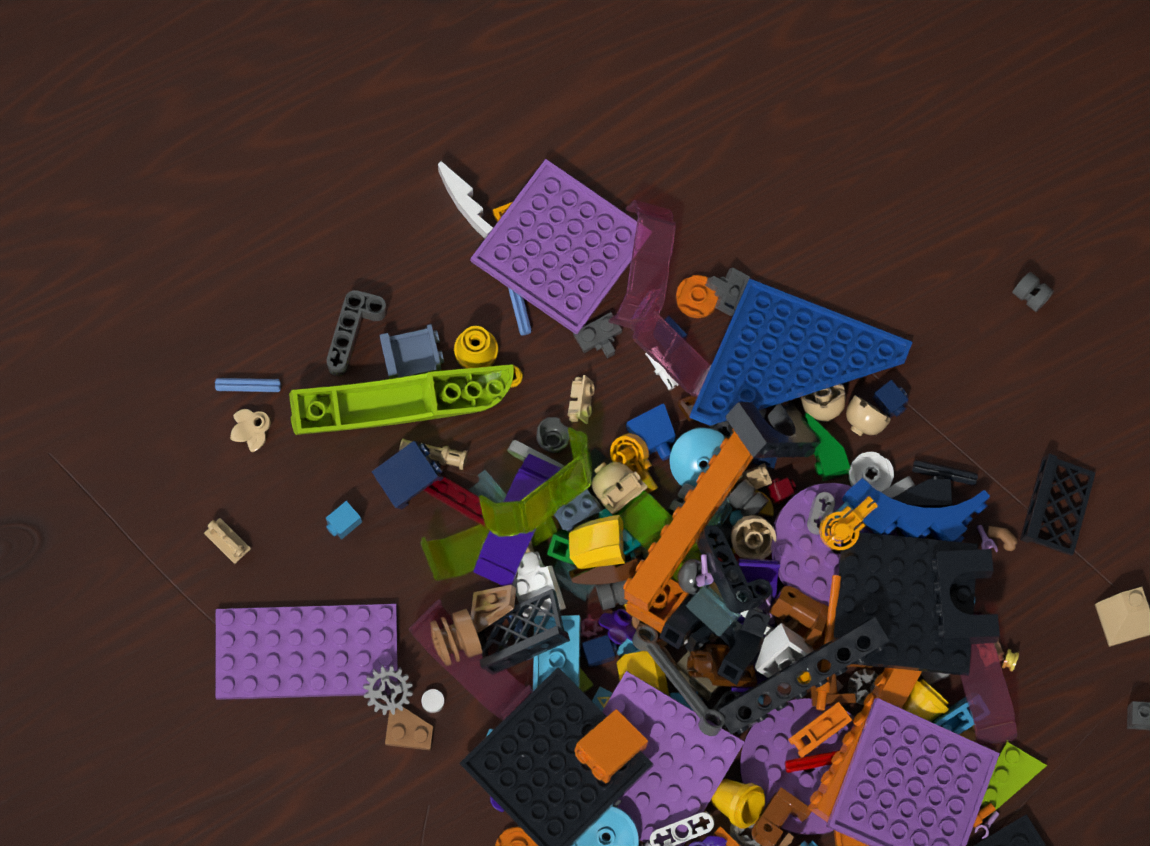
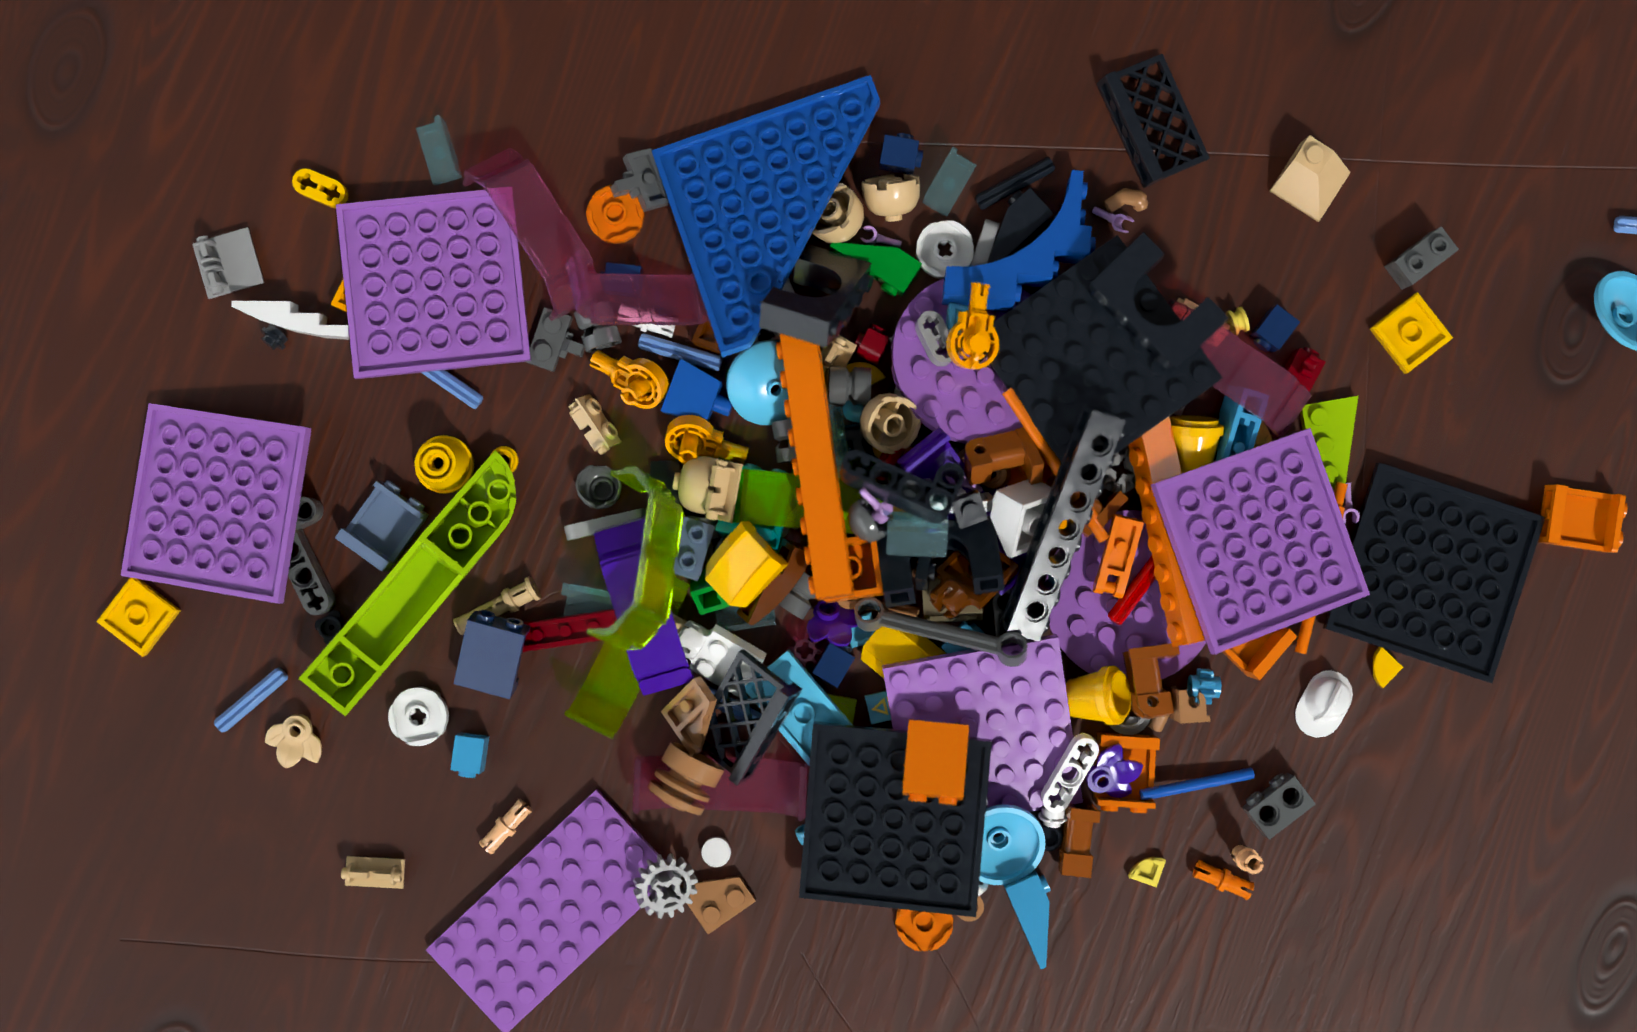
camera: 40 degrees left, 15 degrees up
none -> yellow tile [96,577,181,657]
none -> medium lavender plate [121,403,312,603]
none -> light grey hinge [192,227,265,299]
none -> black plate [260,324,288,350]
none -> yellow beam [292,168,349,208]
none -> black plate [315,610,346,644]
none -> white plate [388,687,449,746]
none -> clear light blue panel [416,115,462,185]
none -> light nougat pin [479,799,532,854]
none -> dark grey wheel [574,302,622,353]
none -> light orange pin [589,350,670,409]
none -> medium blue axle [638,334,723,371]
none -> lavender hand [861,226,902,248]
none -> clear light blue panel [922,146,977,217]
none -> dark blue brick [1249,304,1300,353]
none -> dark red brick [1277,347,1326,395]
none -> yellow tile [1369,292,1453,374]

